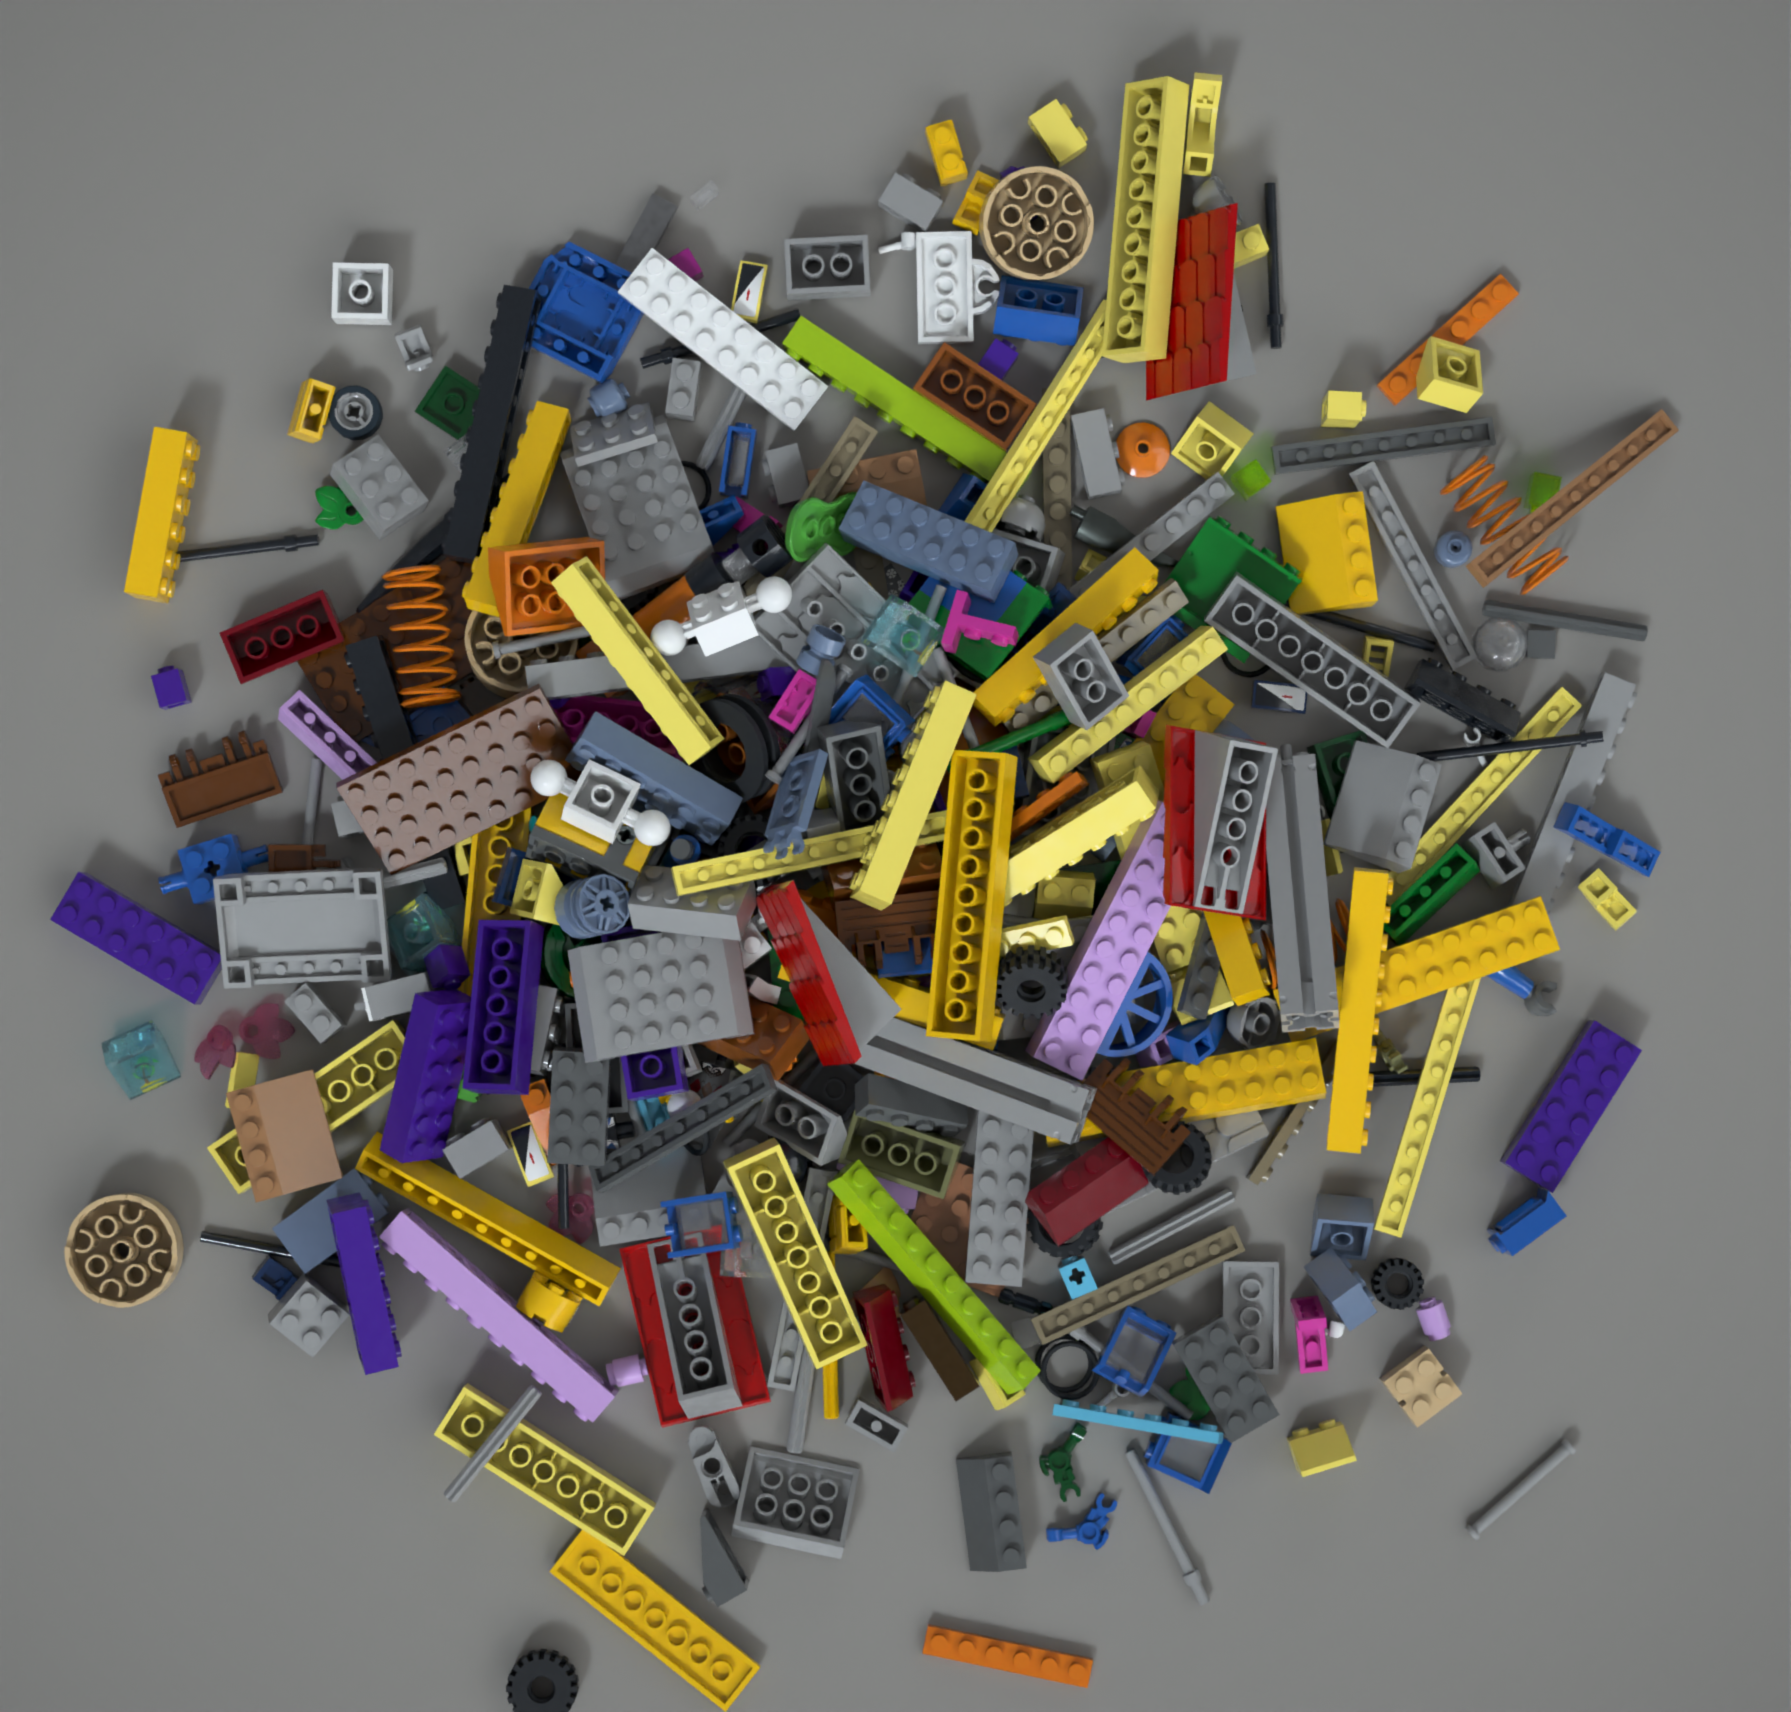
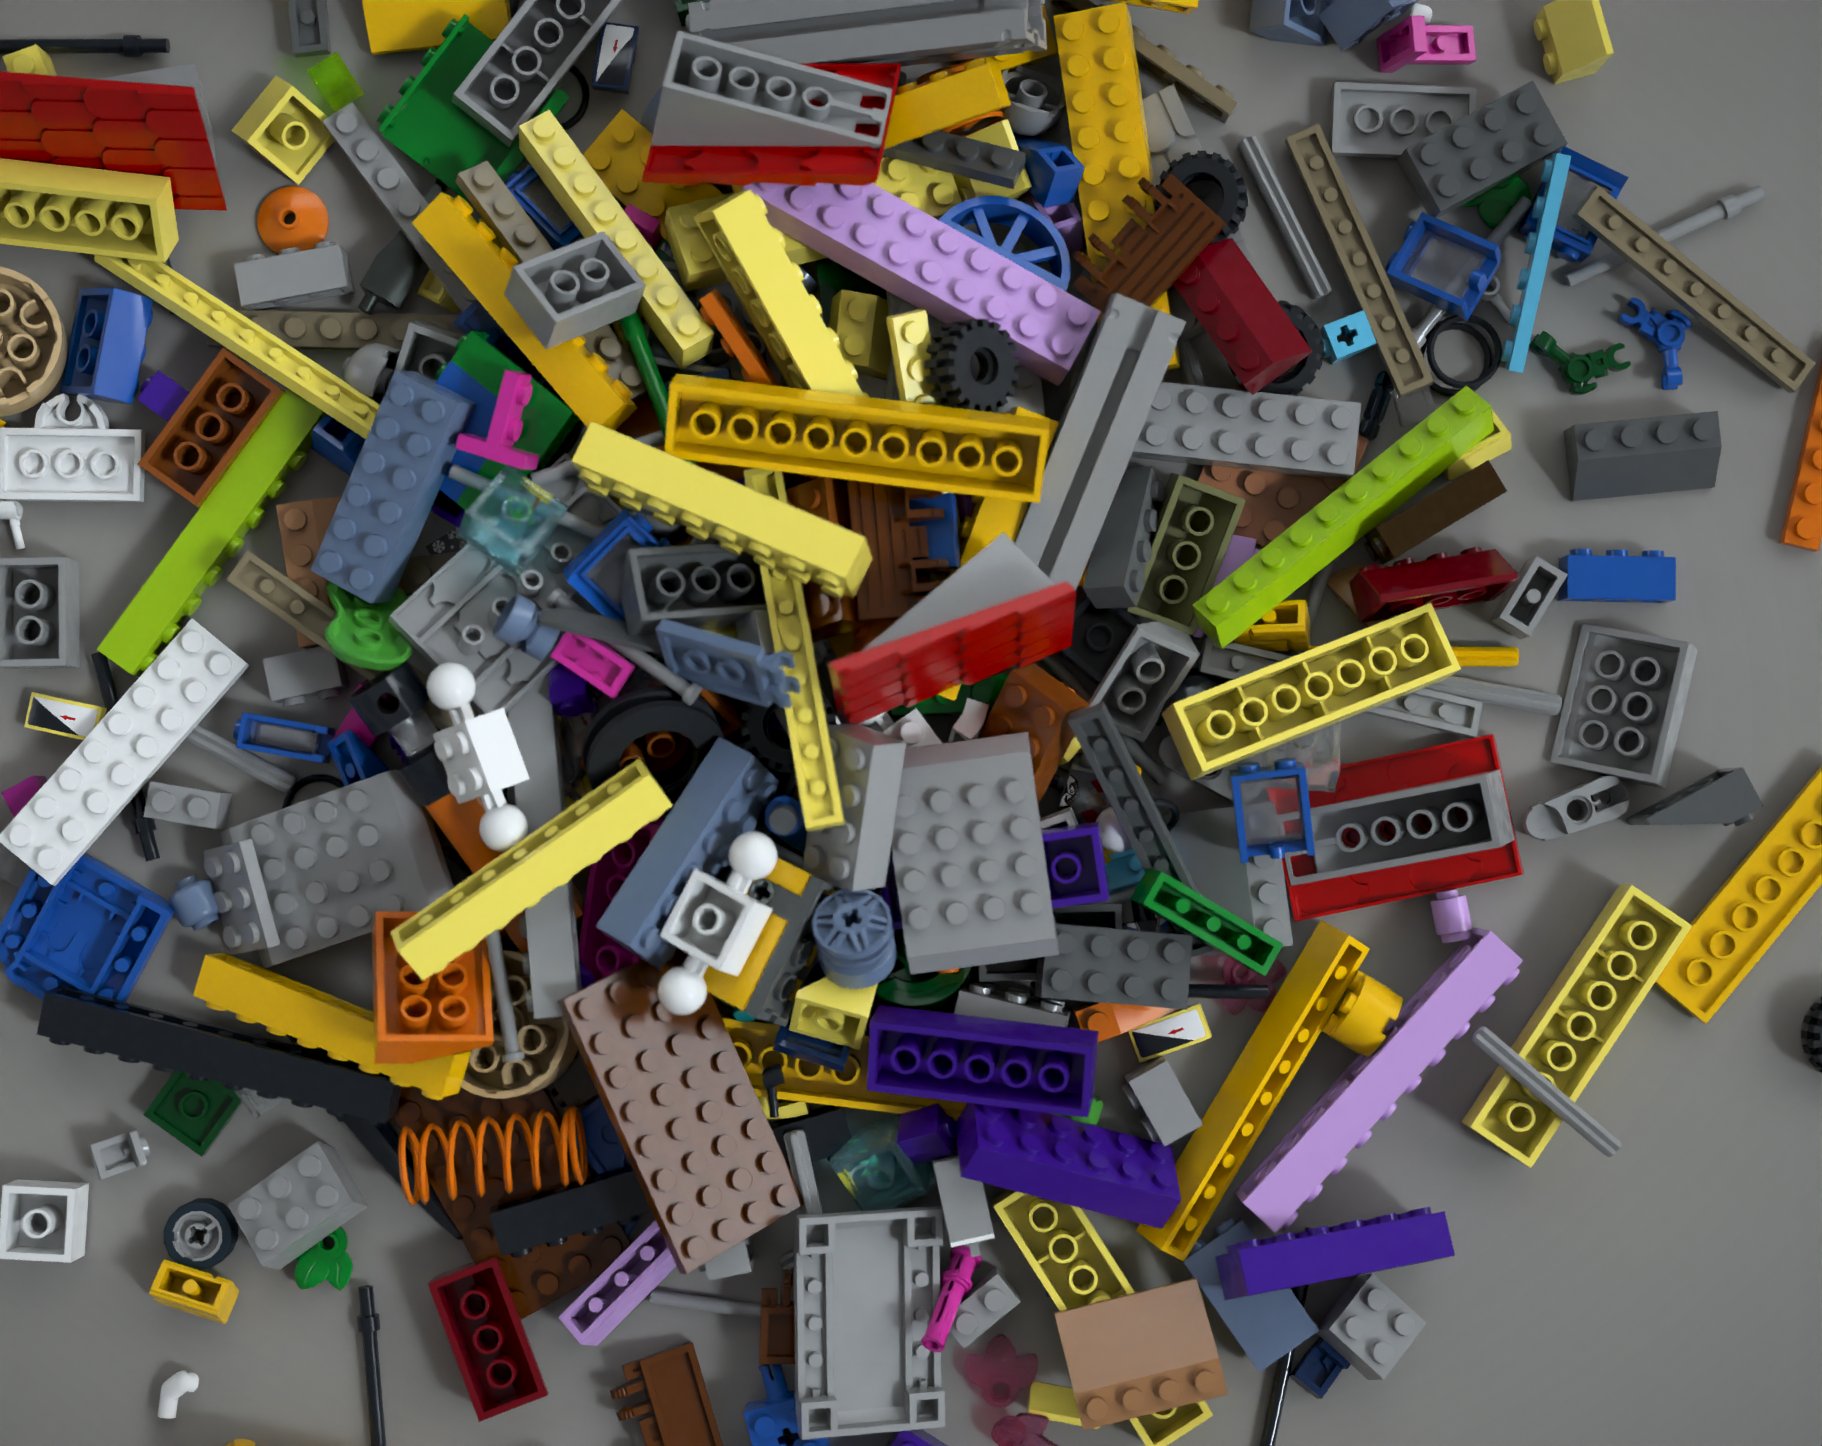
camera: 90 degrees left, 0 degrees up
none -> white arm [157,1370,199,1419]
none -> black hand [762,1064,786,1118]
none -> dark pink pin [921,1245,982,1352]
none -> green brick [1130,867,1283,976]
none -> blue brick [1558,549,1676,603]
none -> dark tan plate [1572,185,1816,393]

